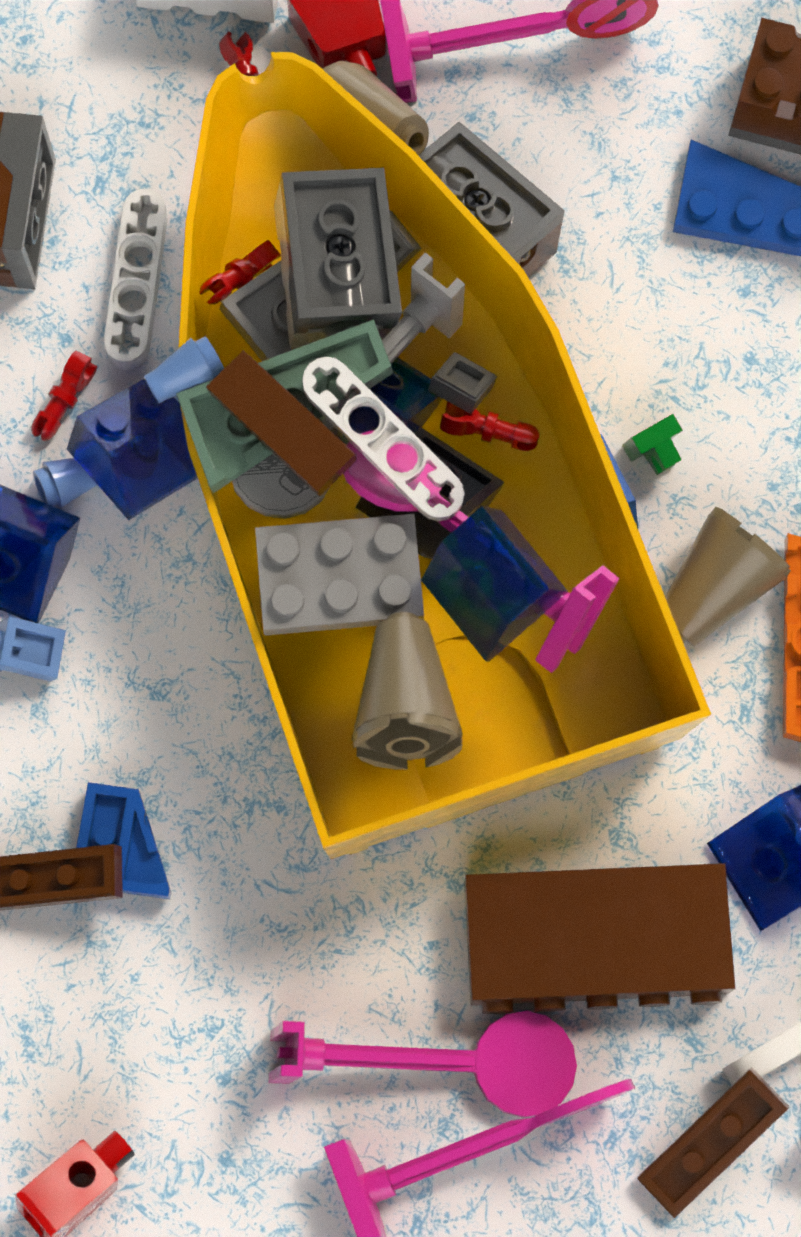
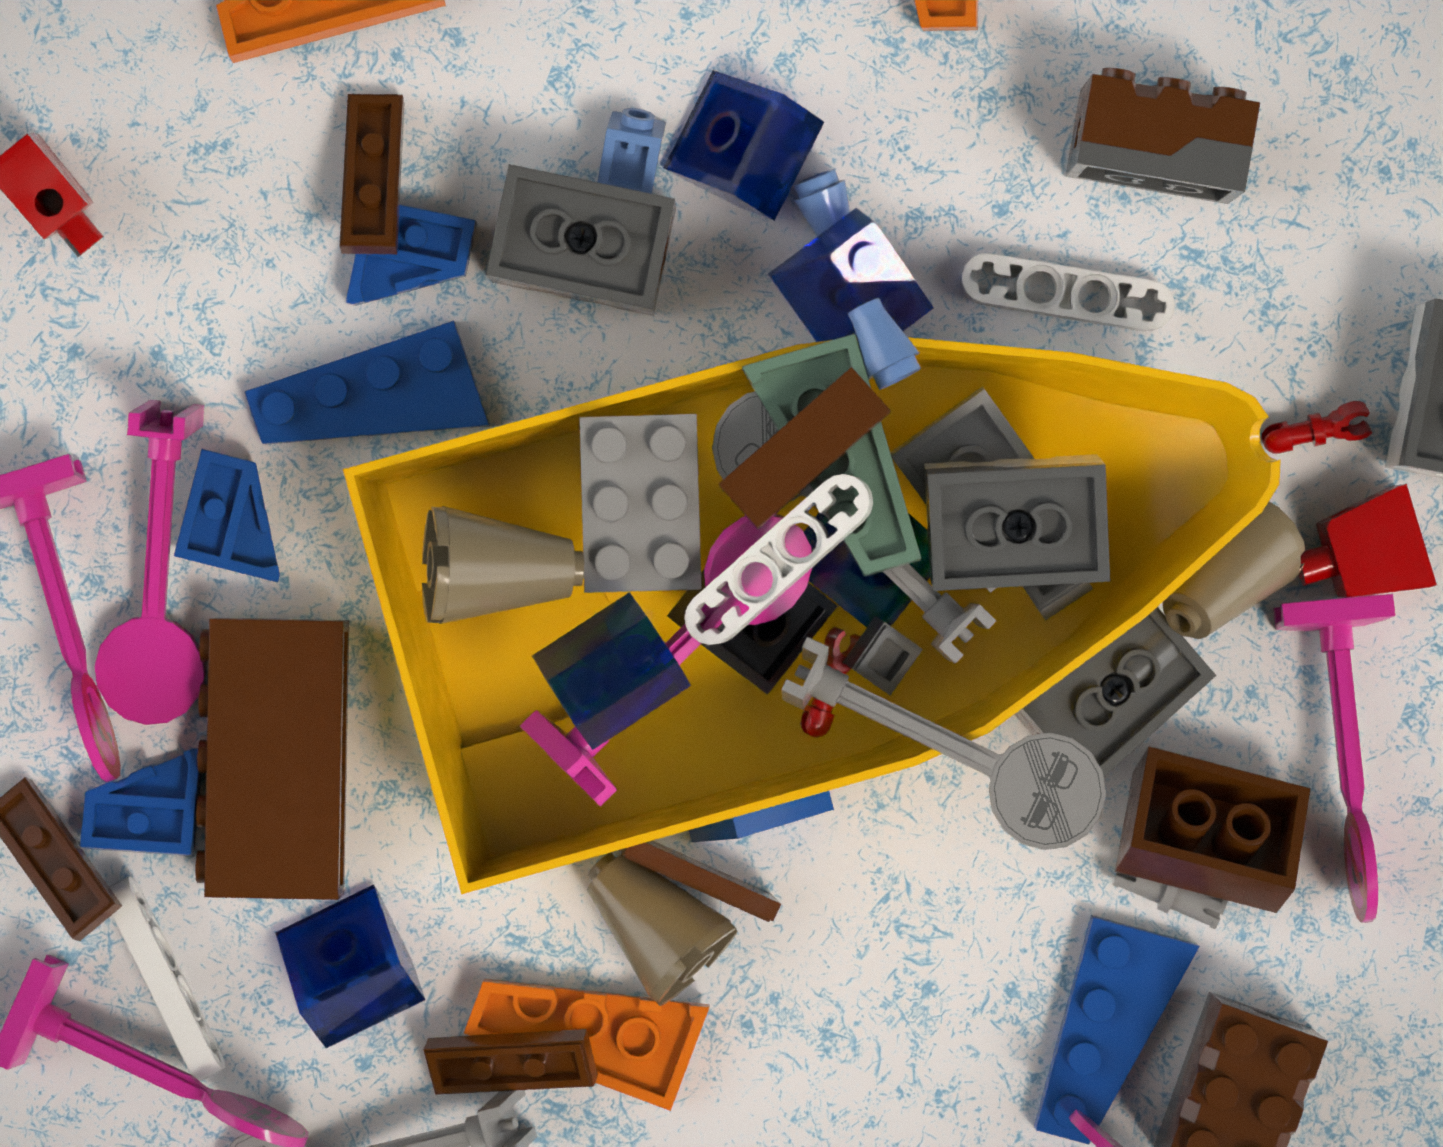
camera: 95 degrees right, 15 degrees up
red piece [31,350,98,441] -> none
red piece [199,240,281,305] -> none
green tile [622,414,683,475] -> none
none -> blue wing [80,748,202,857]
none -> blue wing [174,449,280,583]
none -> blue wing [244,321,490,445]
none -> dark grey piece [486,164,676,316]
none -> reddish brown tile [619,841,781,922]
none -> light grey piece [781,637,1106,850]
none -> light grey pin [1112,872,1228,929]
none -> reddish brown brick [1115,746,1311,913]

